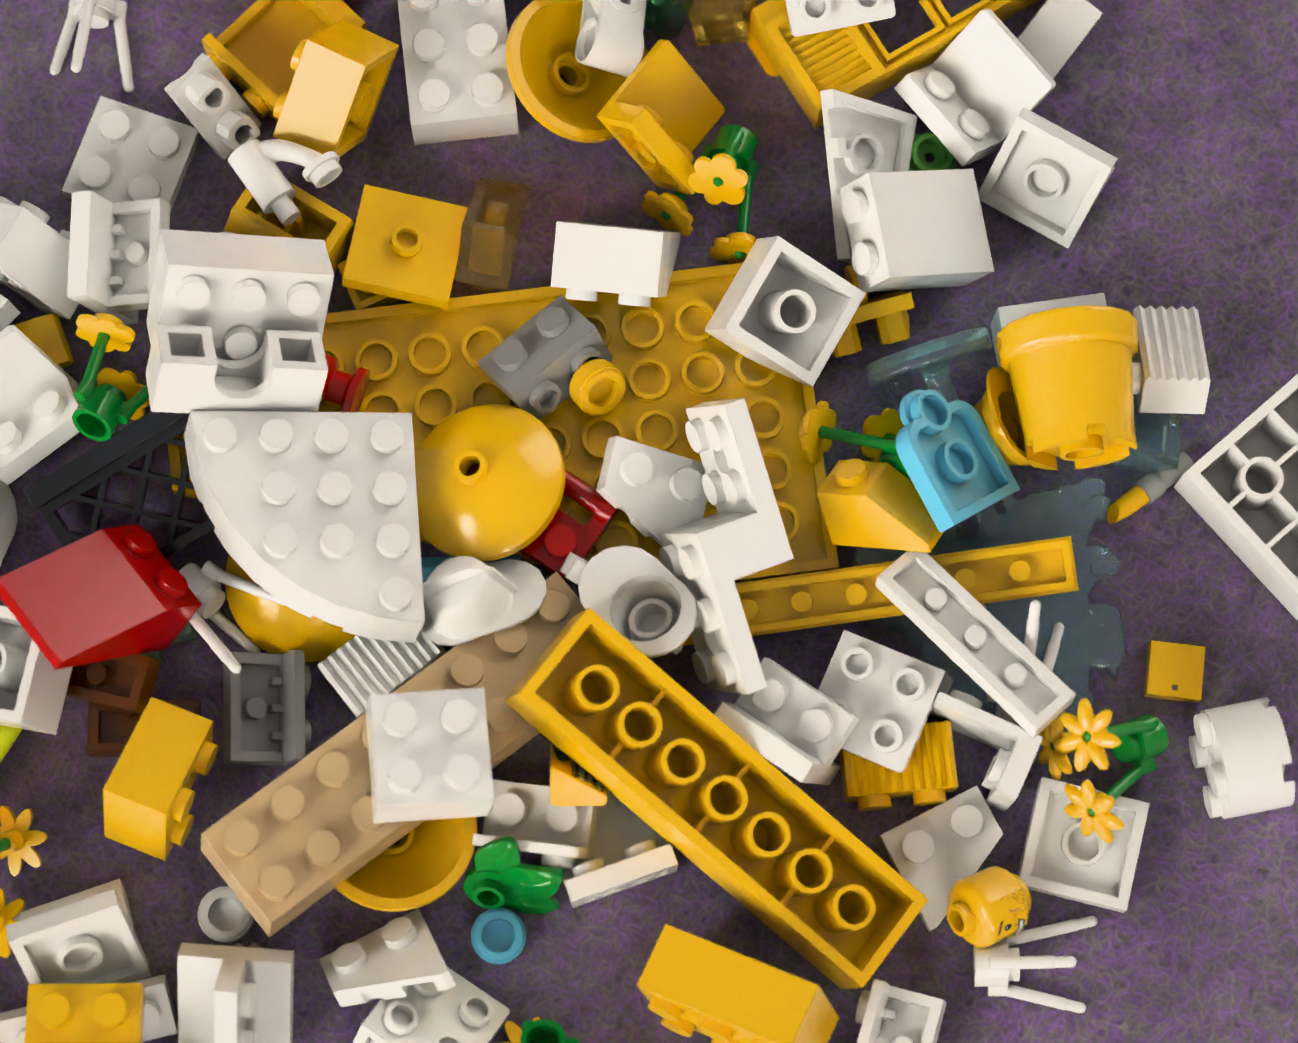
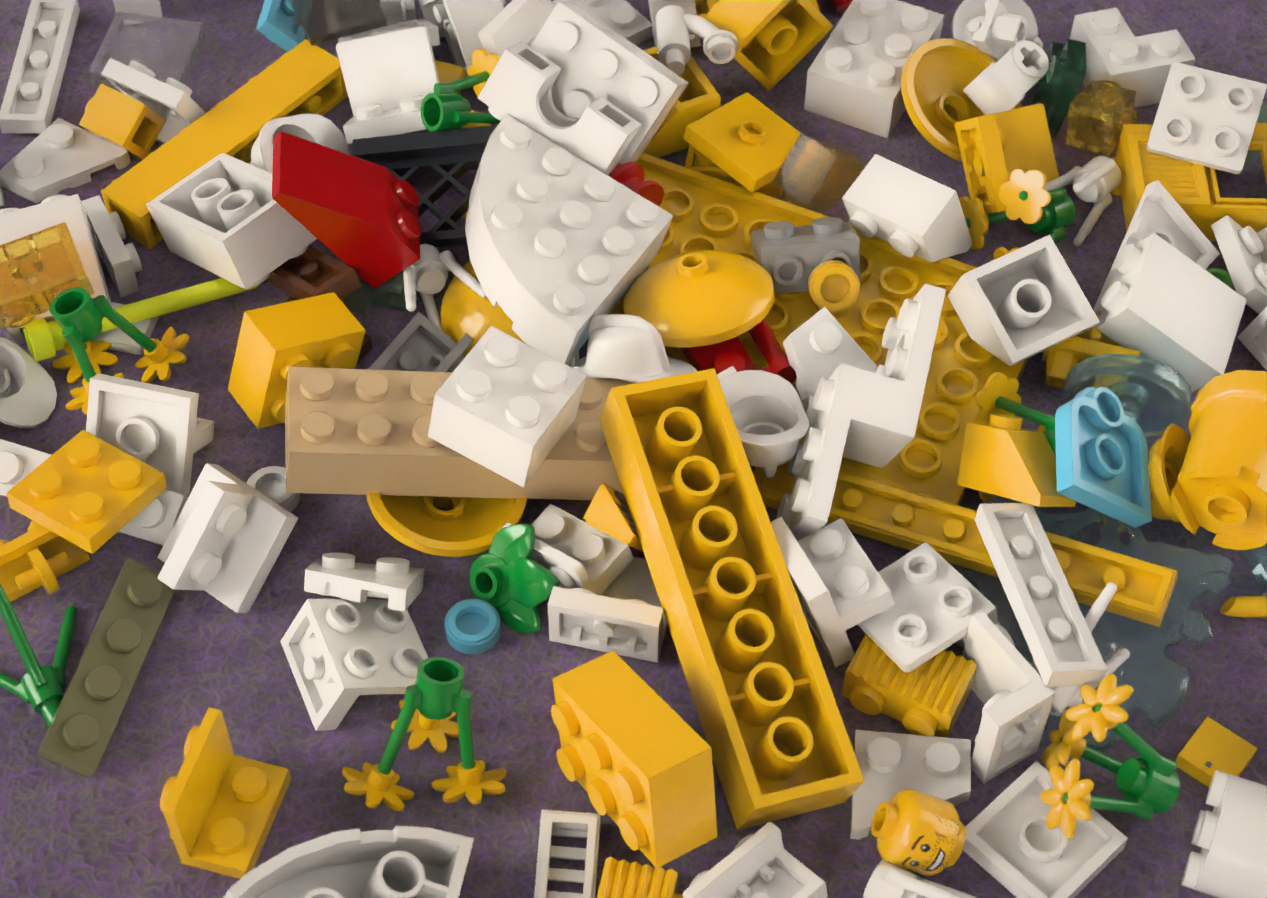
camera: 35 degrees right, 25 degrees down
none -> white plant [1044,156,1122,246]

